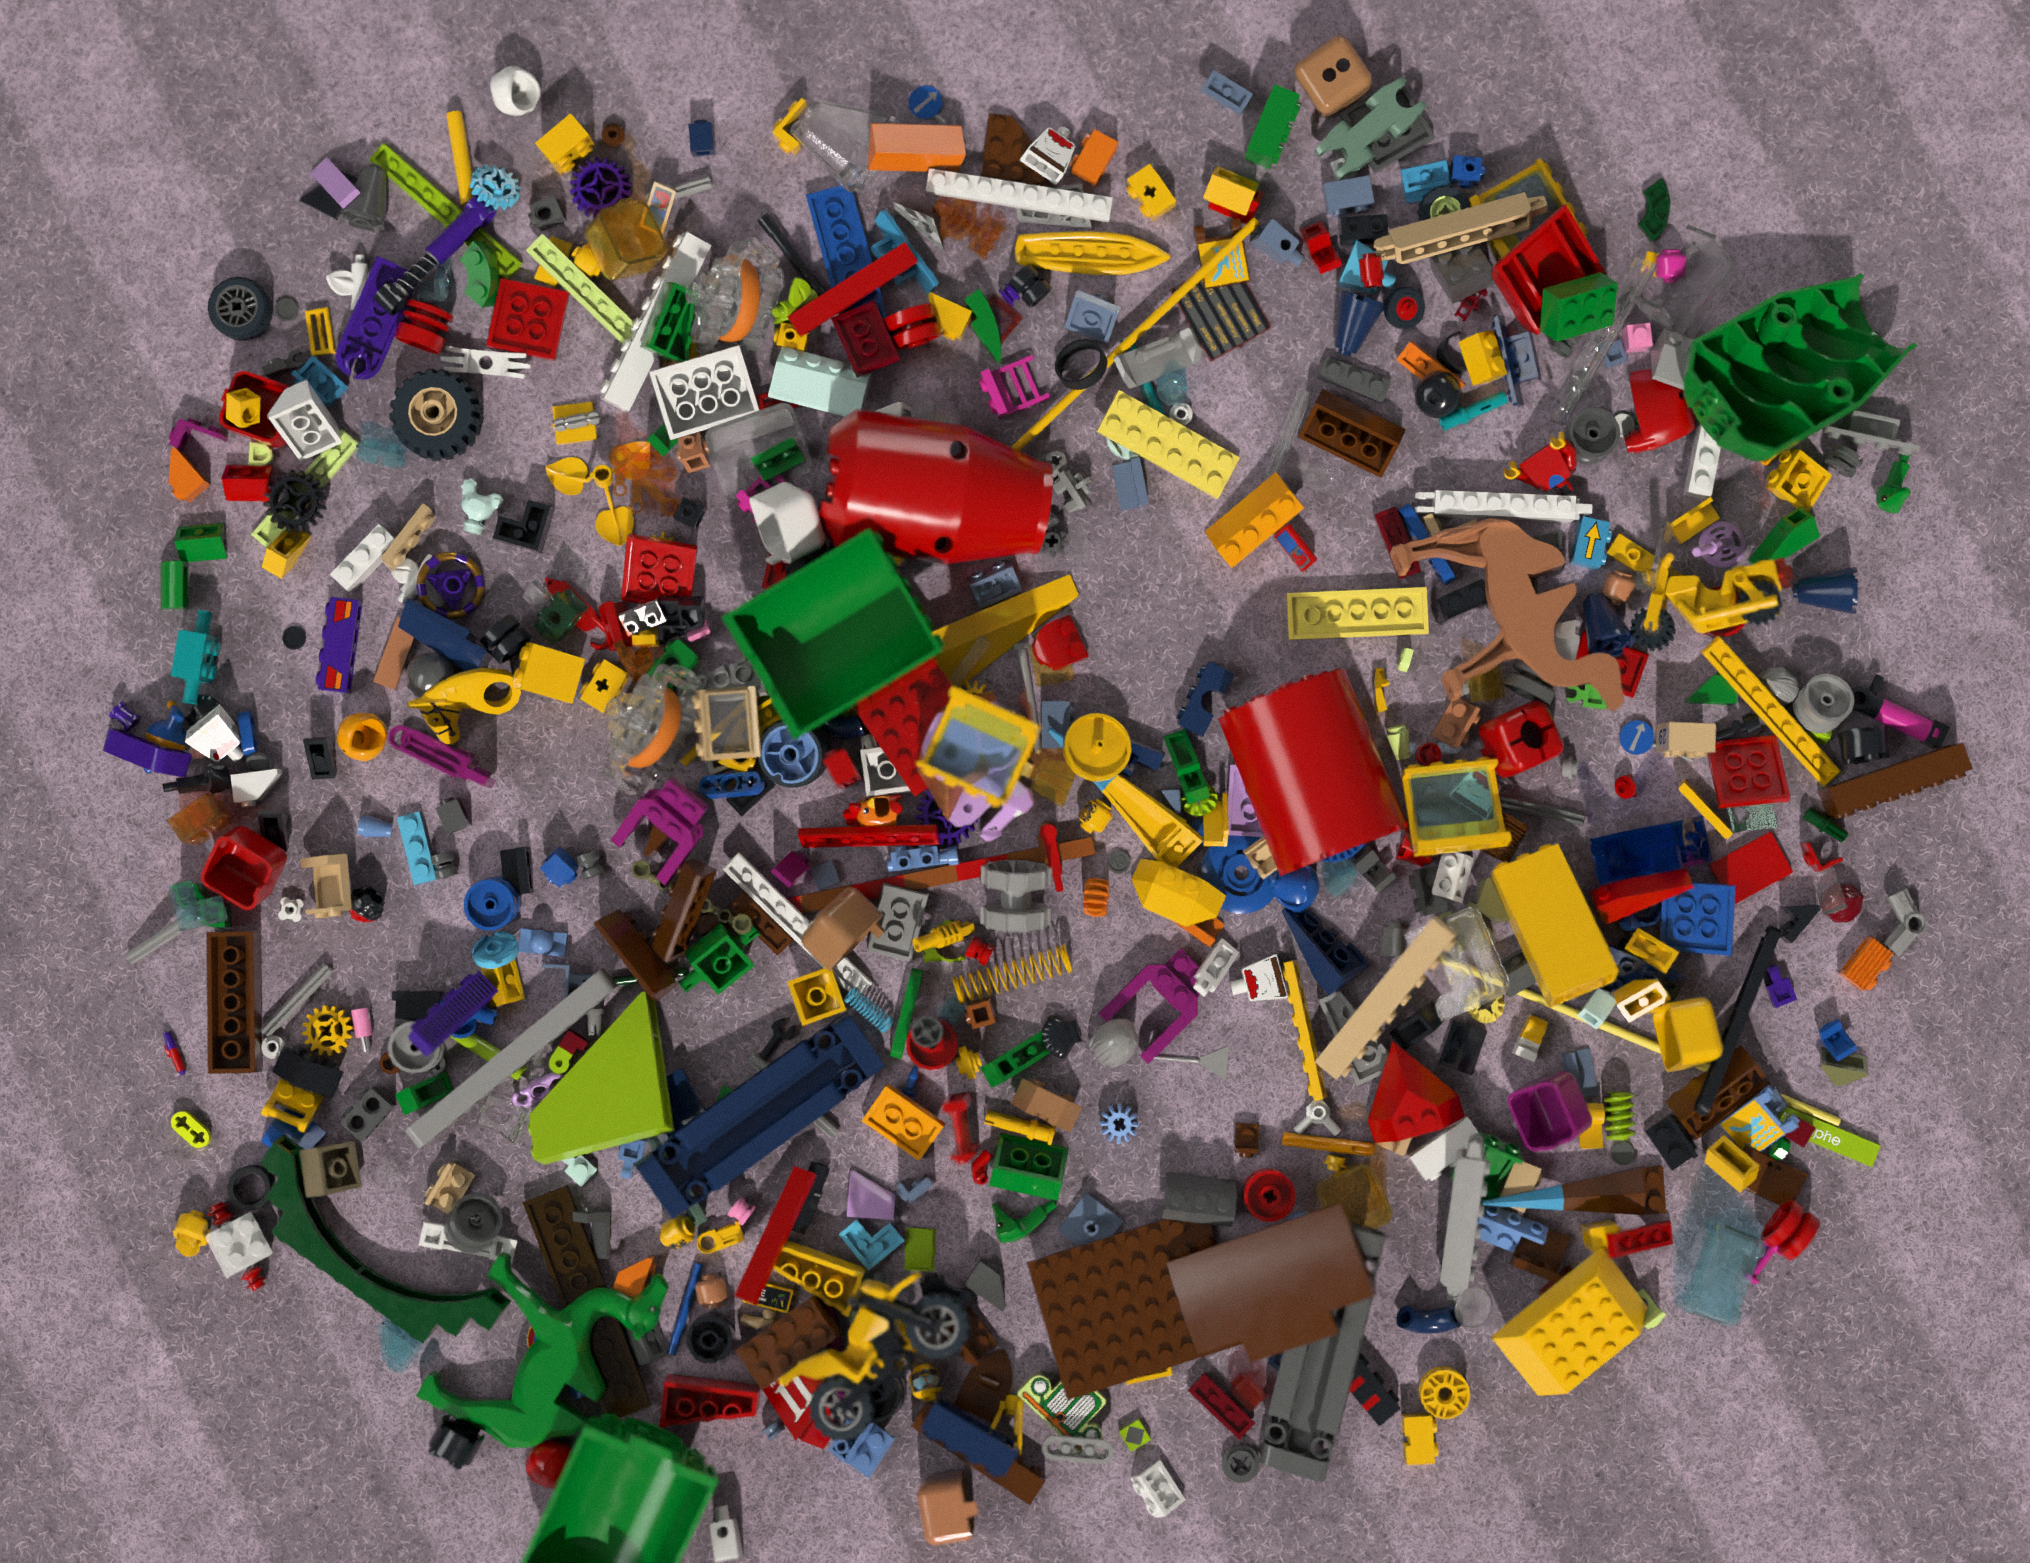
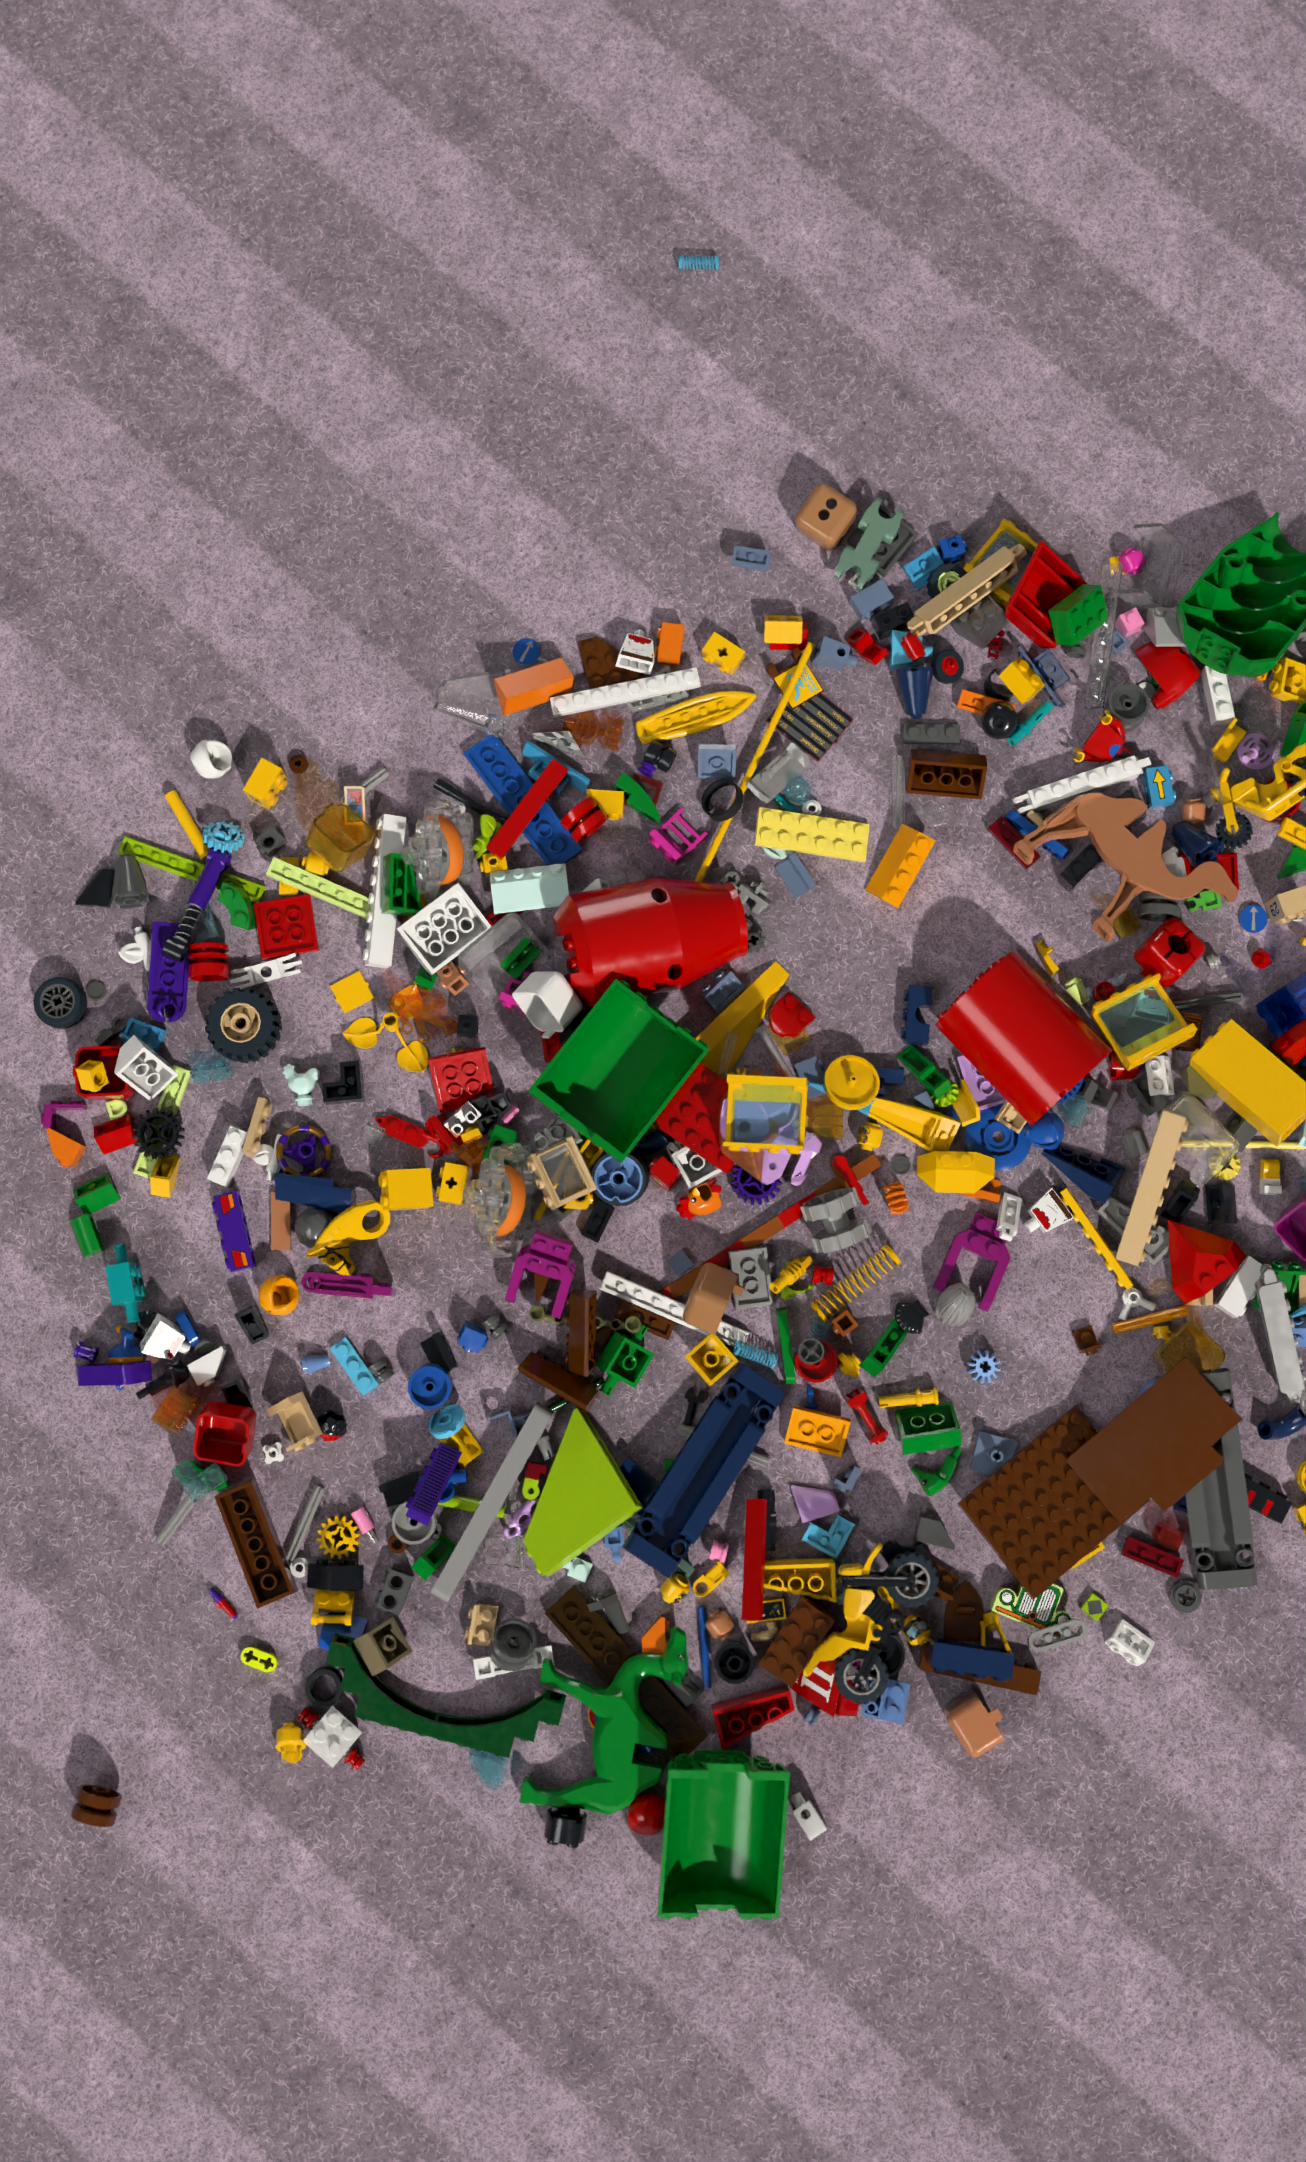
camera: 25 degrees left, 5 degrees down
black piece [282,626,306,650] -> none
yellow tile [305,307,336,357] -> none
lavender tile [310,157,360,209] -> none
dark grey brick [435,797,472,834] -> none
black wheel [480,614,532,664] -> none
medium blue tile [519,928,568,957] -> none
clear green brick [533,588,589,645] -> none
light grey axle [554,410,600,432] -> none
dark purple gear [570,157,633,220] -> none
dark blue brick [688,120,716,157] -> none
blue beam [698,771,765,799] -> none
magenta slope [771,851,810,888] -> none
yellow bracket [772,98,807,155] -> none
red tile [798,825,940,848] -> none
dark red plate [831,301,900,378] -> none
medium blue brick [887,845,959,872] -> none
lime piece [904,1227,936,1271] -> none
red arm [971,1149,993,1185] -> none
medium nougat brick [1011,1078,1082,1132] -> none
light grey piece [1154,1046,1229,1080] -> none
dark grey slope [1161,1172,1237,1227] -> none
red wheel [1242,1168,1296,1222] -> none
green brick [1244,84,1302,170] -> none
slope [1274,524,1317,572] -> none
light yellow plate [1286,587,1429,640] -> none
yellowish green tile [1397,648,1414,672] -> none
nougat bracket [1431,698,1481,749] -> none
yellow plate [1607,533,1658,577] -> none
dark green tile [1637,178,1671,243] -> none

